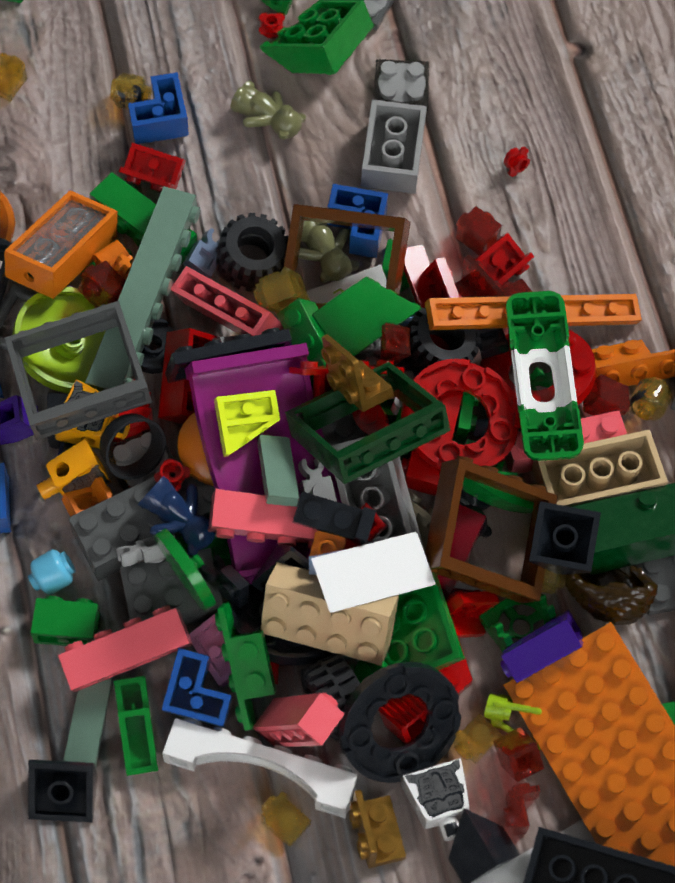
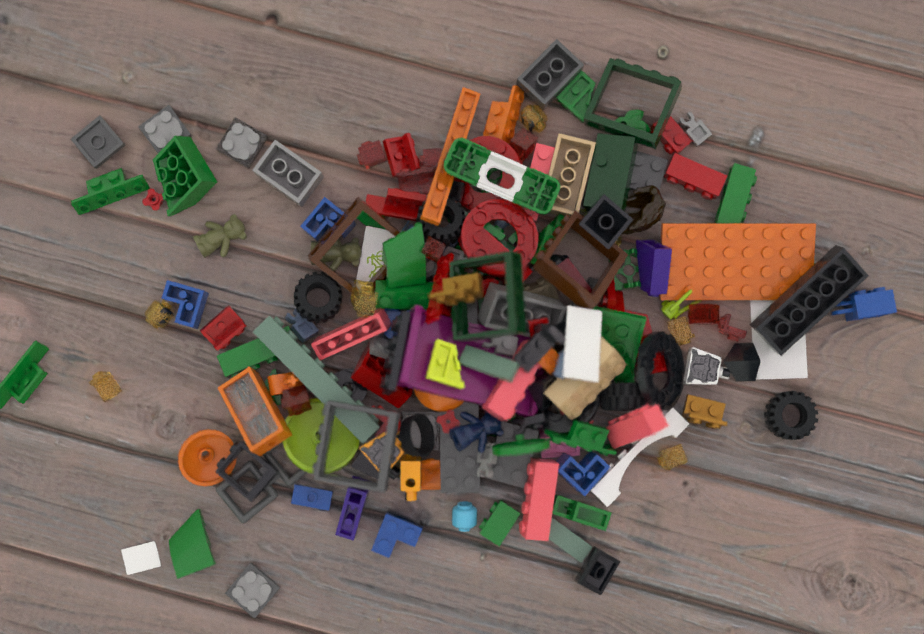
camera: 60 degrees left, 20 degrees up
red plate [504,146,530,177] -> none

